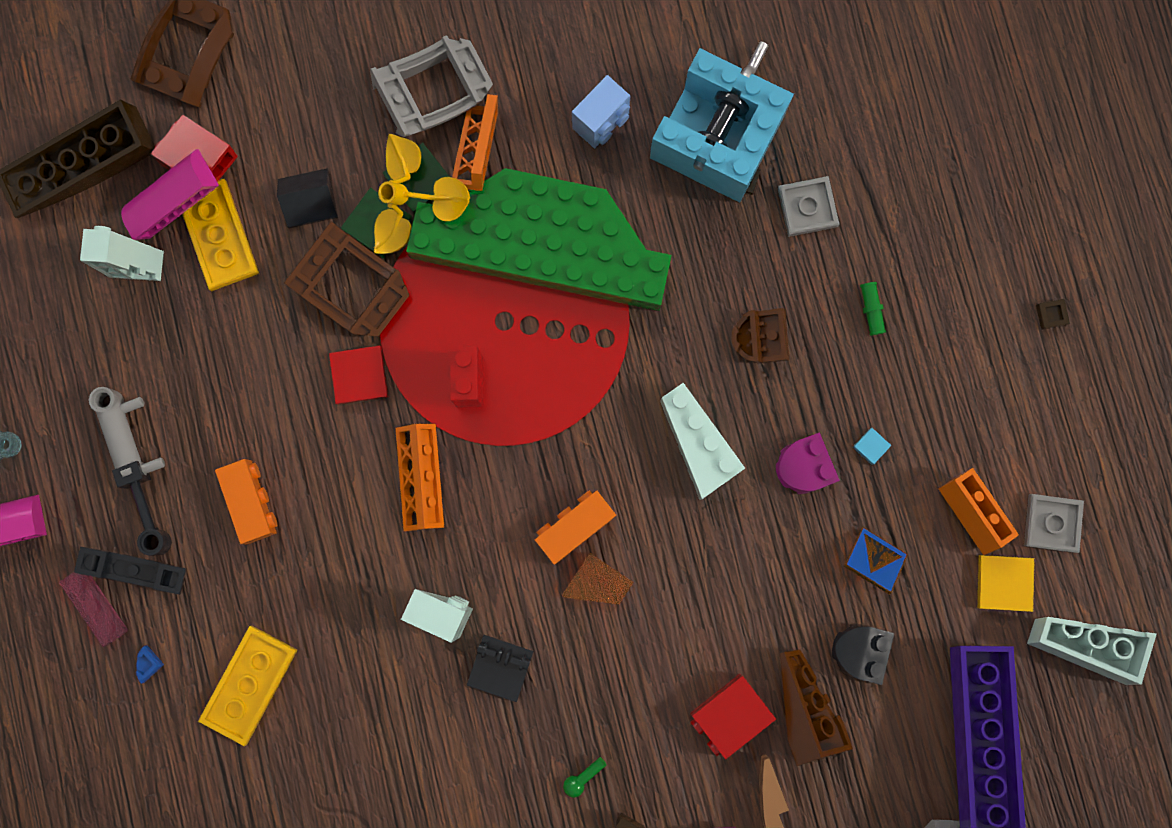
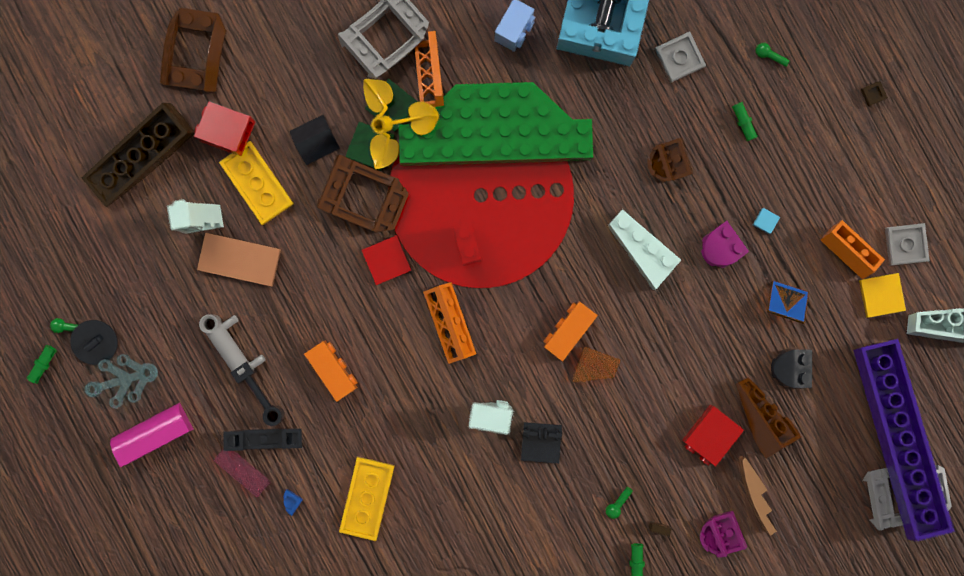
camera: 15 degrees left, 5 degrees up
dark pink brick [121,149,219,240] -> none
none -> nougat tile [197,233,281,287]
none -> green bar [755,43,790,67]

